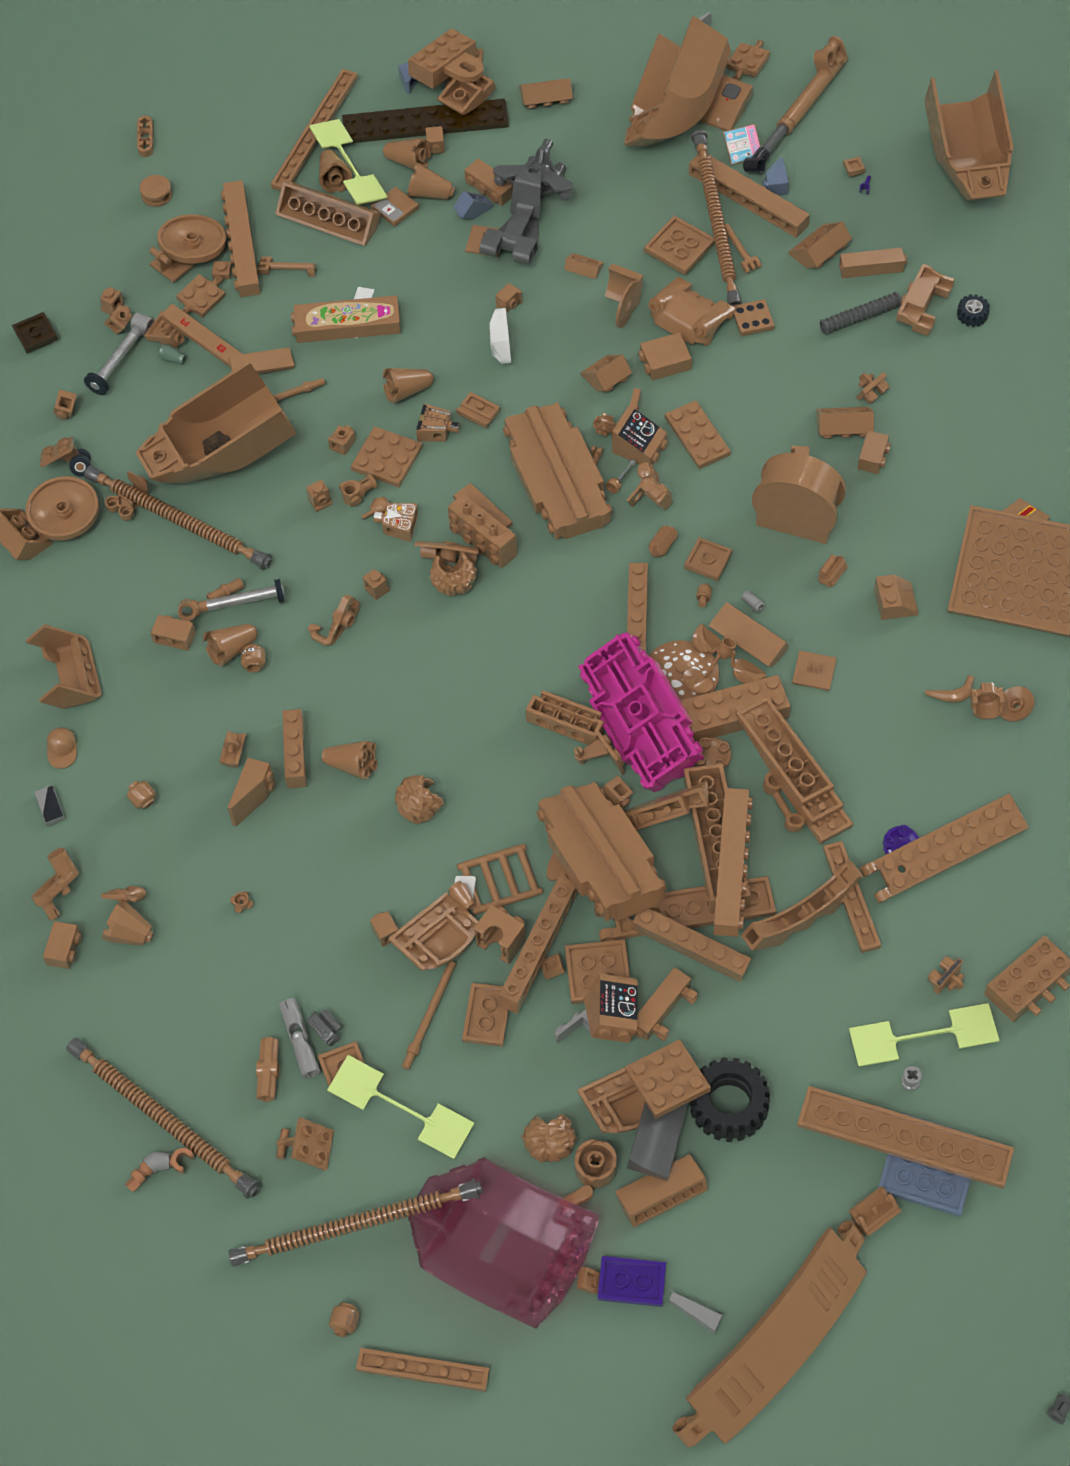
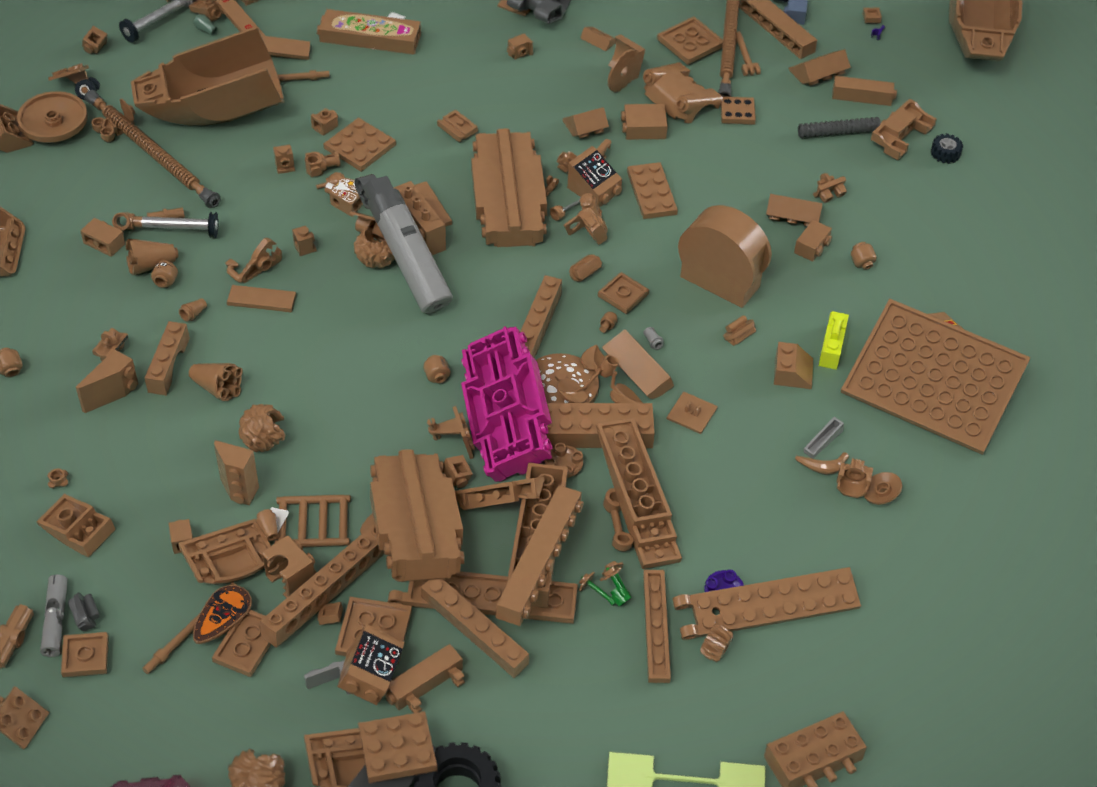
camera: 10 degrees right, 10 degrees down
yellowish green hinge [327,1055,474,1159] -> none
medium nougat cone [382,368,433,403] -> none
medium nougat torso [416,404,460,442] -> none
white connector [490,308,511,364] -> none
medium nougat brick [525,690,604,745] -> none
medium nougat arch [741,861,863,951] -> none
medium nougat hips [927,956,964,994] -> none
none -> medium nougat slope [37,494,115,558]
none -> medium nougat cone [179,298,207,321]
none -> shield [193,585,252,644]
none -> medium nougat slope [214,440,259,505]
none -> medium nougat piece [227,285,296,312]
none -> light grey piece [354,174,453,314]
none -> medium nougat head [423,355,451,383]
none -> green plant [579,561,632,607]
none -> medium nougat gear [701,624,733,662]
none -> light grey piece [804,417,844,459]
none -> neon yellow piece [818,311,849,370]
none -> medium nougat head [850,242,877,270]

